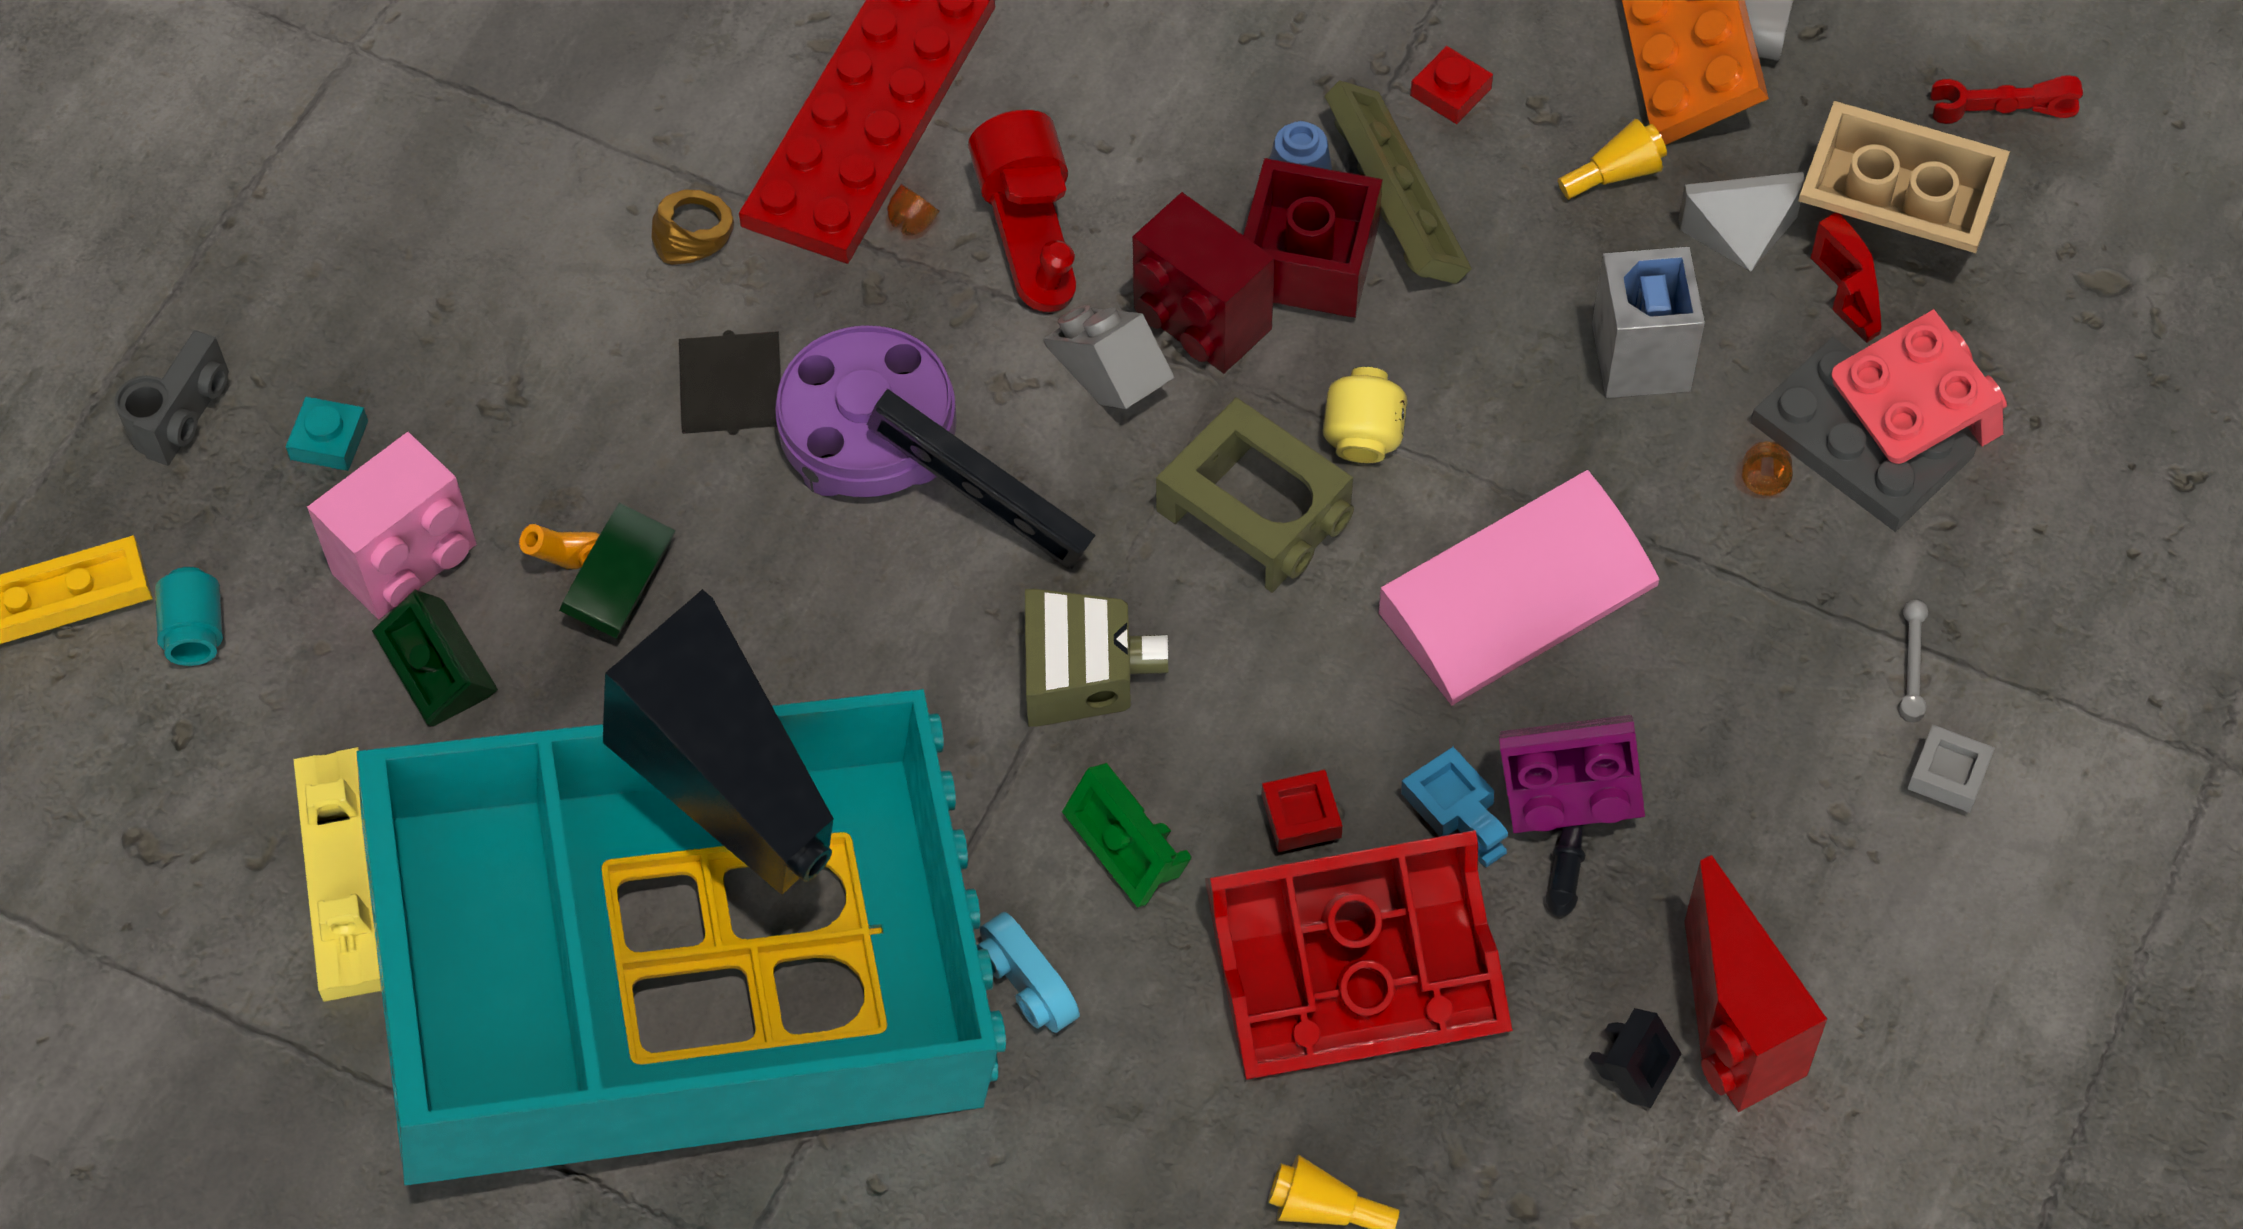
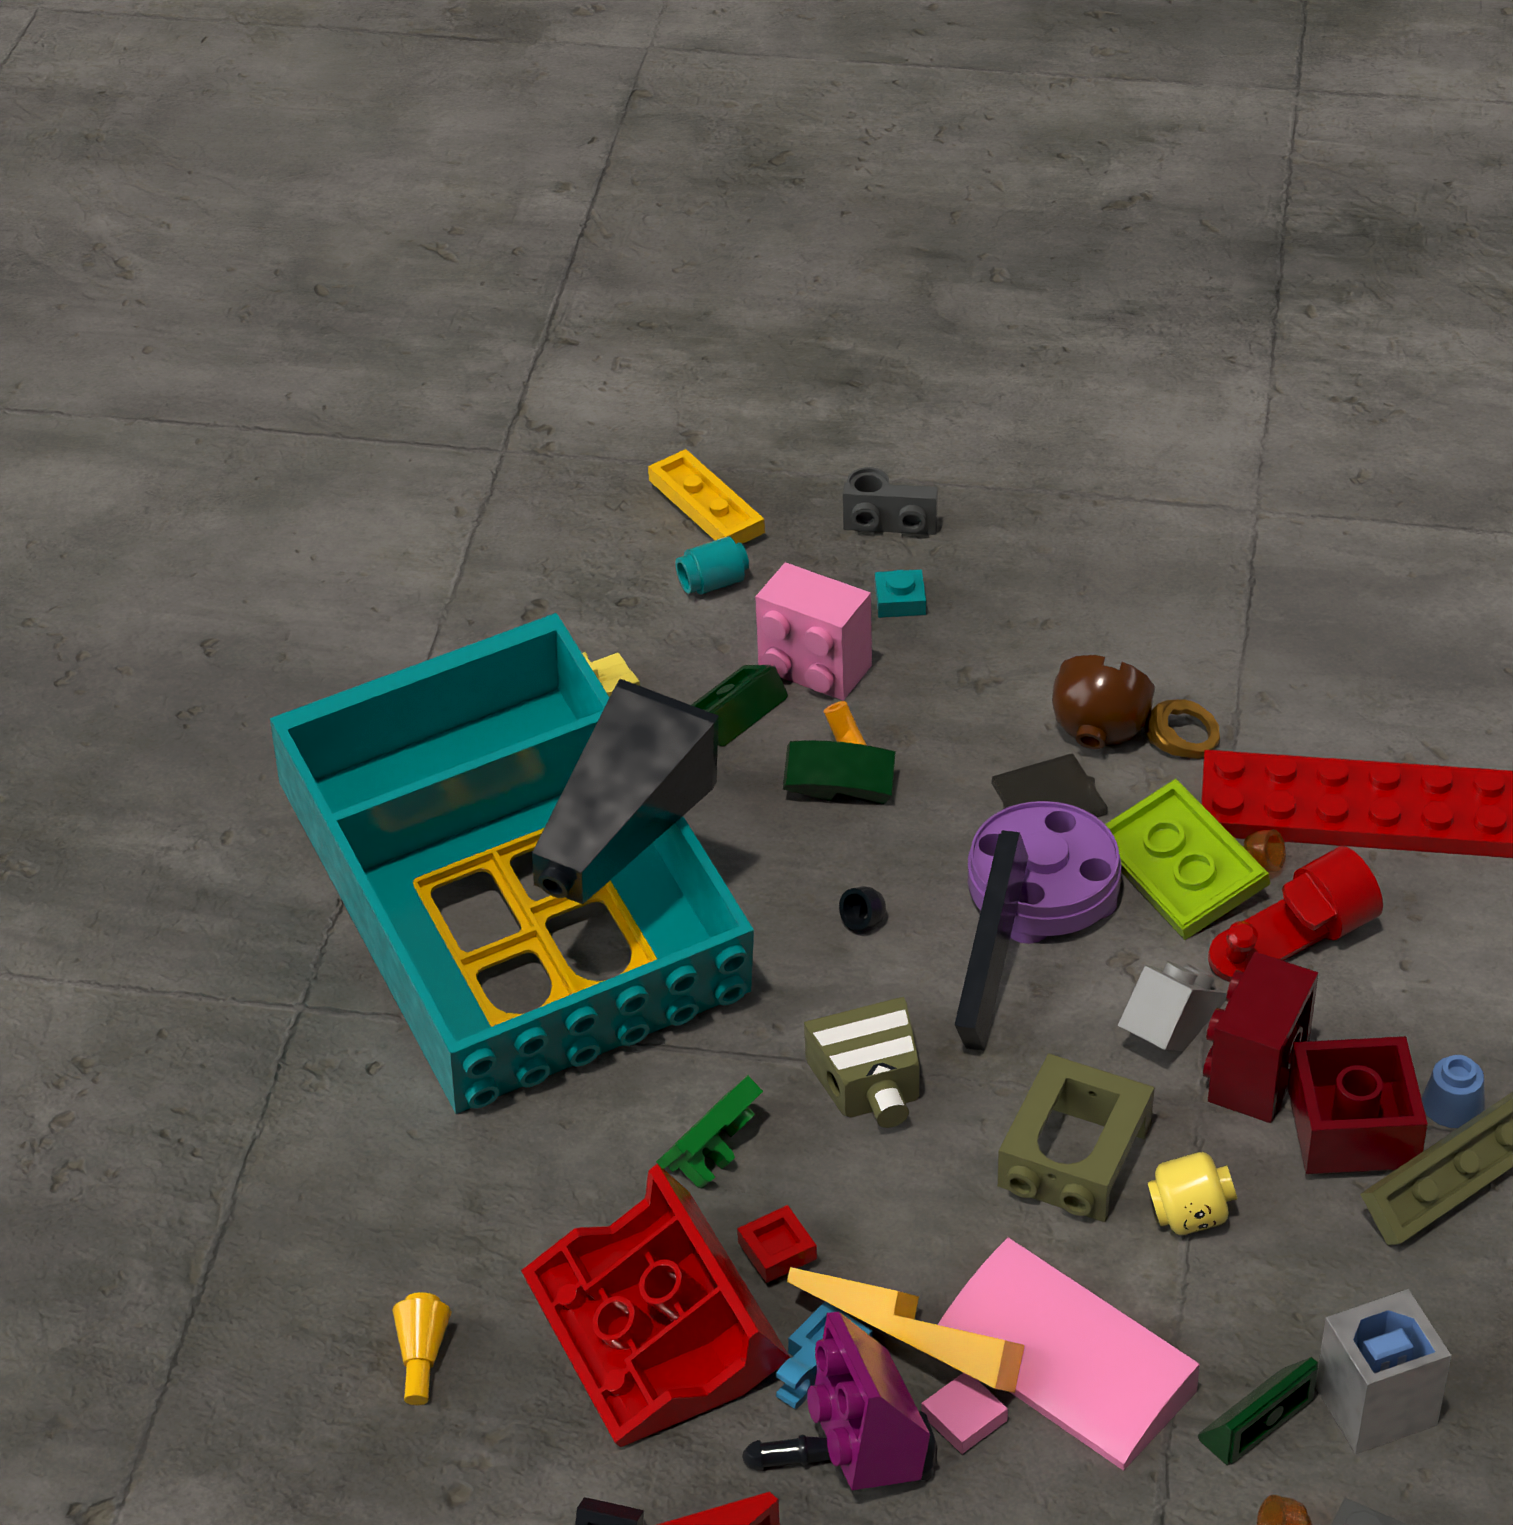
camera: 75 degrees right, 15 degrees down
medium azure plate [977,912,1080,1033] -> none
none -> yellow slope [787,1267,1025,1393]
none -> black hinge [839,886,886,930]
none -> bright pink tile [921,1373,1008,1454]
none -> reddish brown cylinder [1052,655,1155,749]
none -> lime tile [1105,778,1271,940]
none -> dark green slope [1198,1357,1318,1466]

